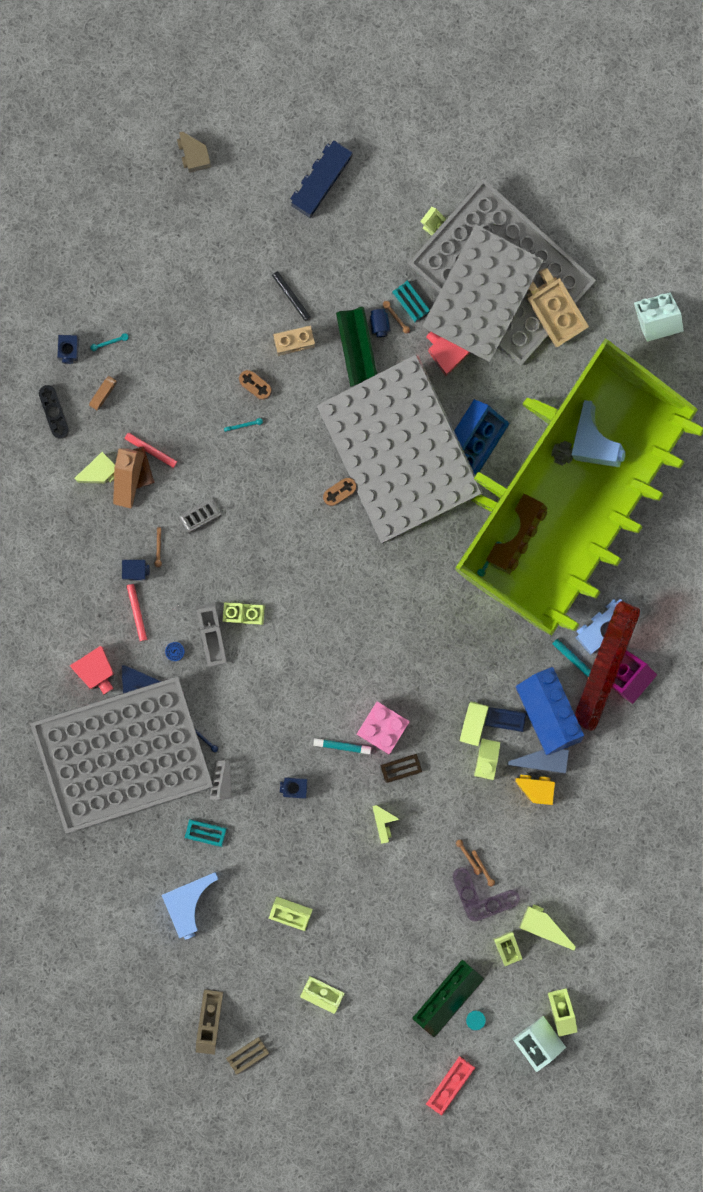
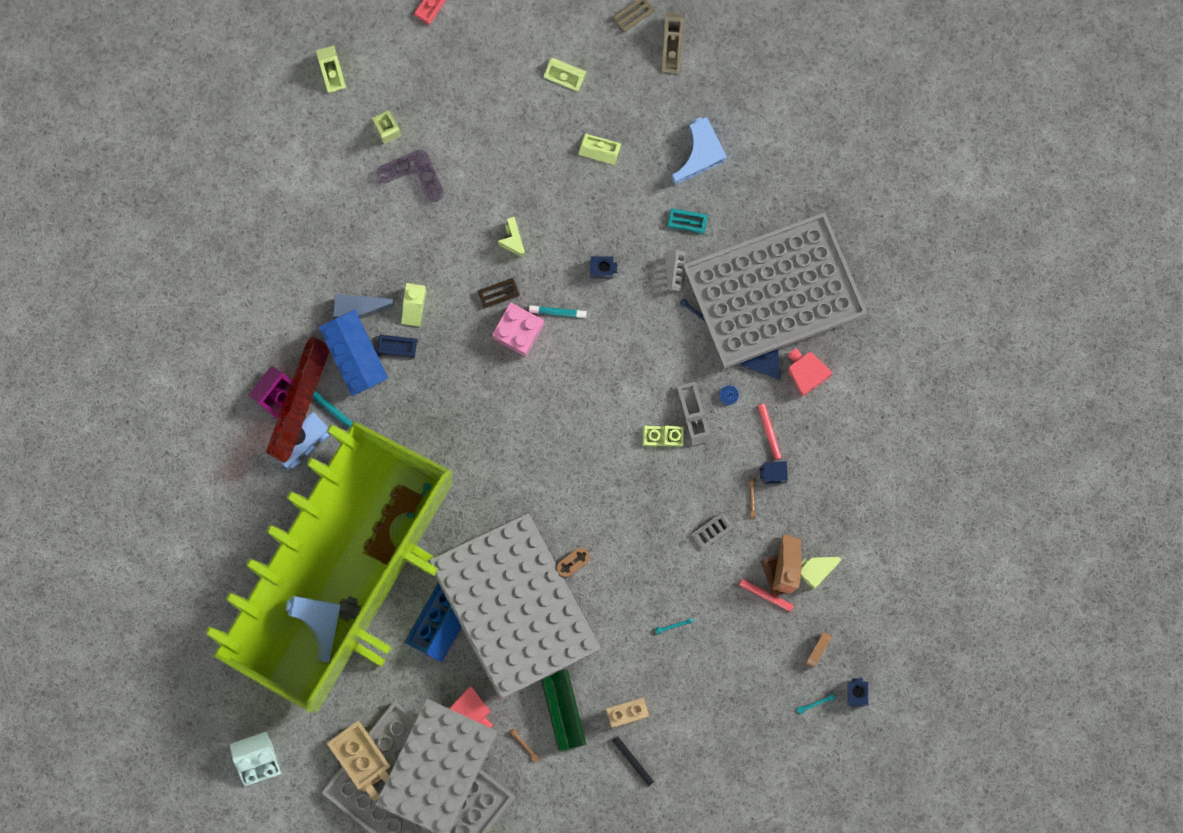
camera: 175 degrees left, 5 degrees down
black beam [39,385,69,439] -> none
medium nougat beam [239,370,271,400] -> none
dark blue brick [369,309,391,338] -> none
teal tile [392,280,430,323] -> none
dark green panel [412,959,484,1037] -> none
medium nougat hinge [456,840,482,875] -> none
yellowish green slope [460,701,489,746] -> none
teal tile [466,1010,486,1030] -> none
medium nougat hinge [471,850,495,887] -> none
light aqua slope [512,1016,566,1072] -> none
yellow slope [515,775,555,805] -> none
yellowish green slope [519,904,576,950] -> none

